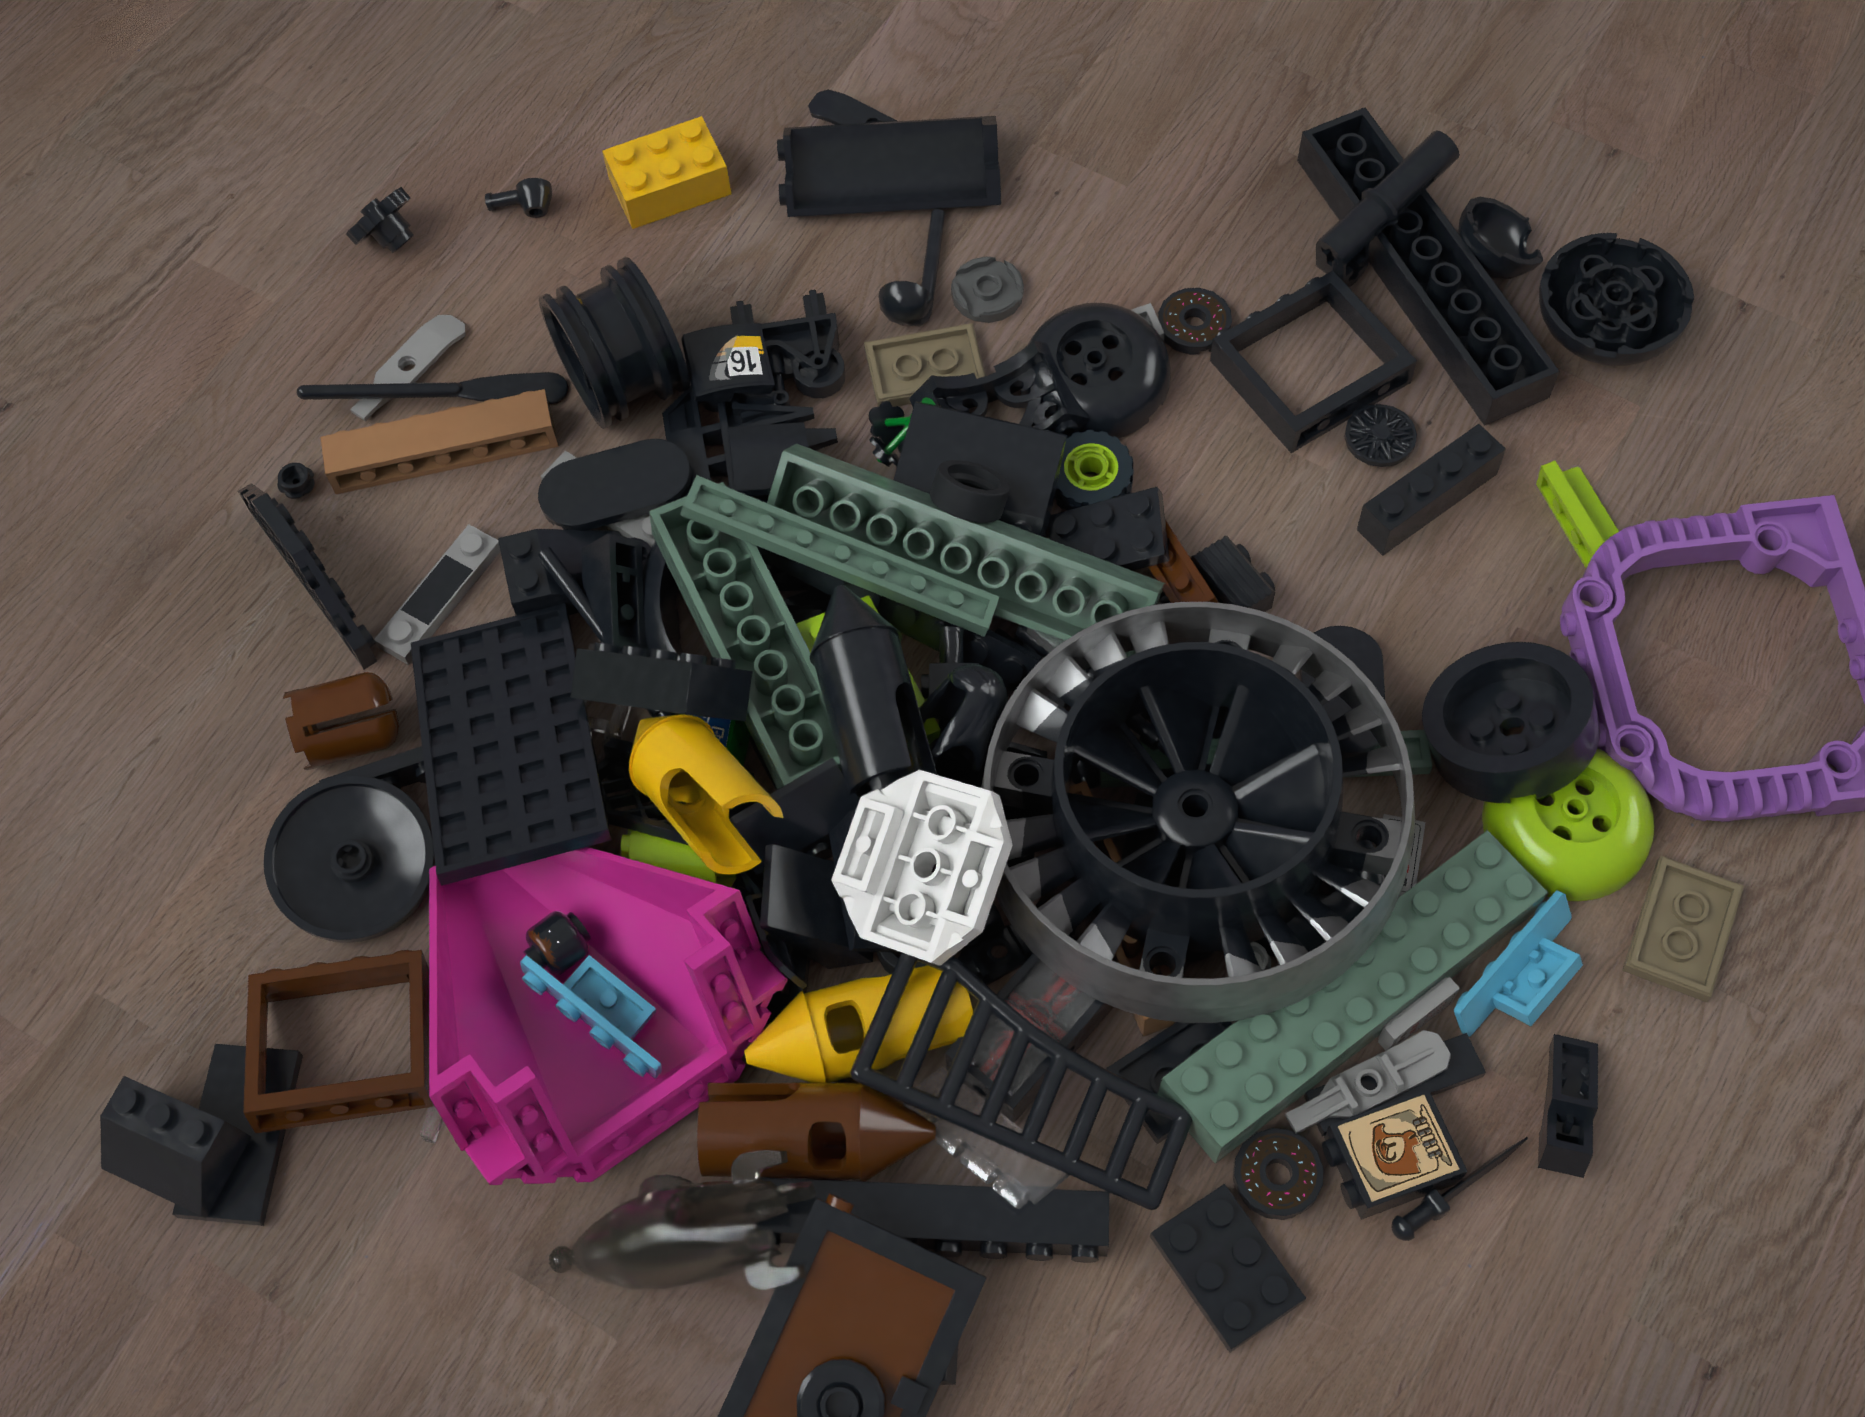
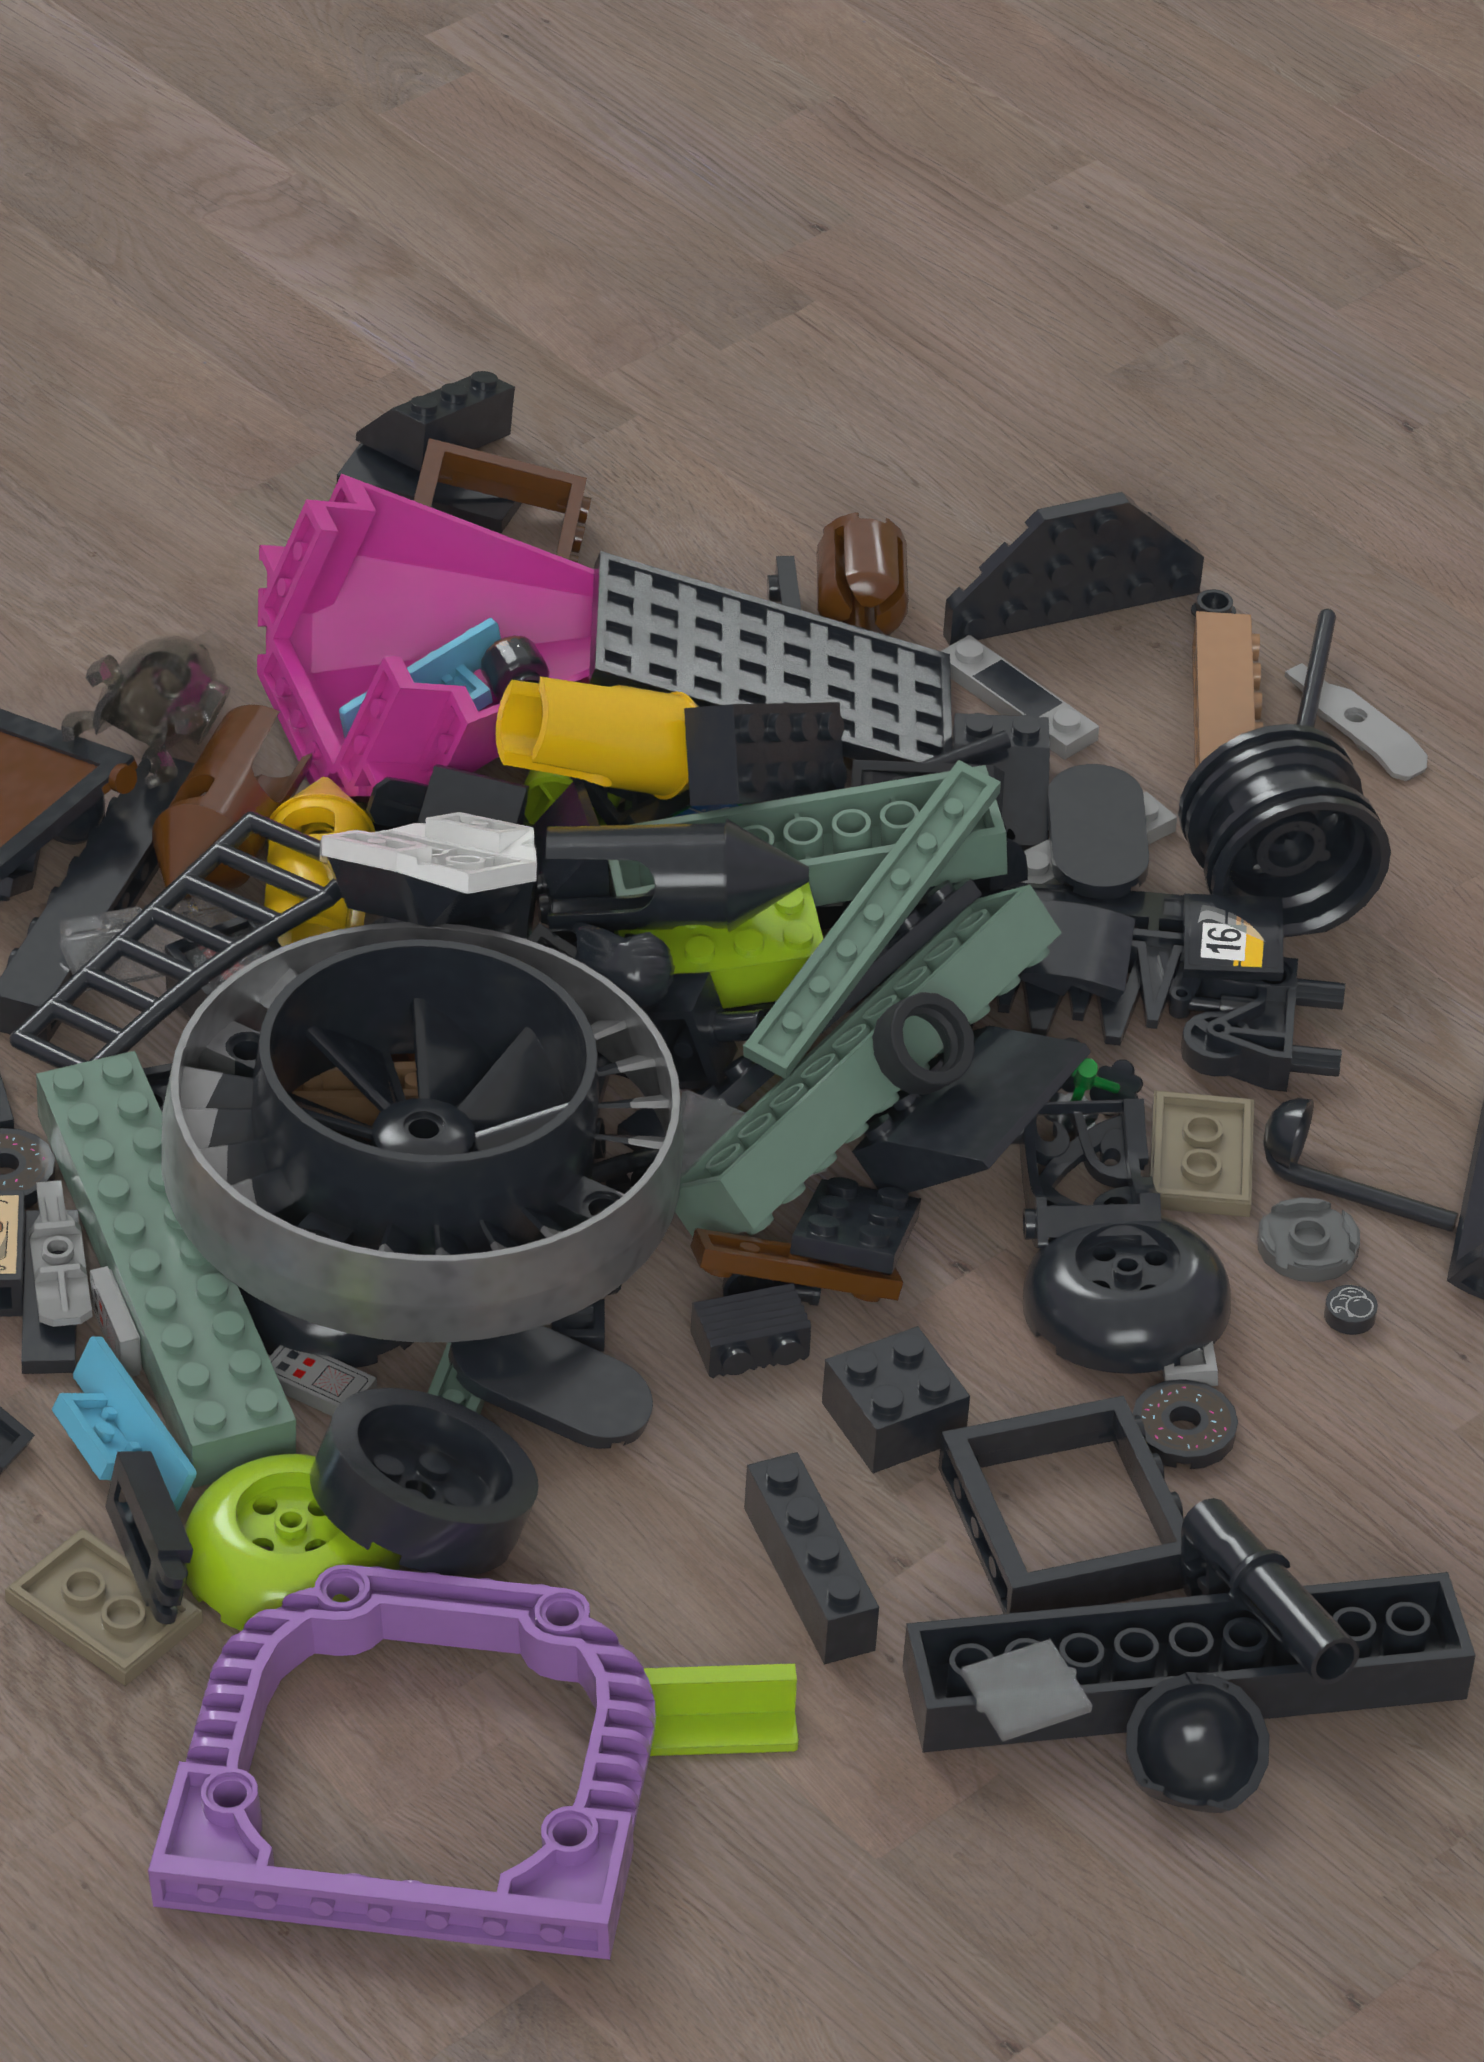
camera: 100 degrees right, 20 degrees down
black dish [264,776,435,943] -> none
wheel [1054,430,1134,510] -> none
black wheel [1344,404,1417,467] -> none
black brick [1539,233,1694,366] -> none
none -> black hinge [105,1451,193,1624]
none -> black brick [822,1326,970,1473]
none -> clear piece [961,1639,1092,1741]
none -> black tile [1324,1285,1378,1335]

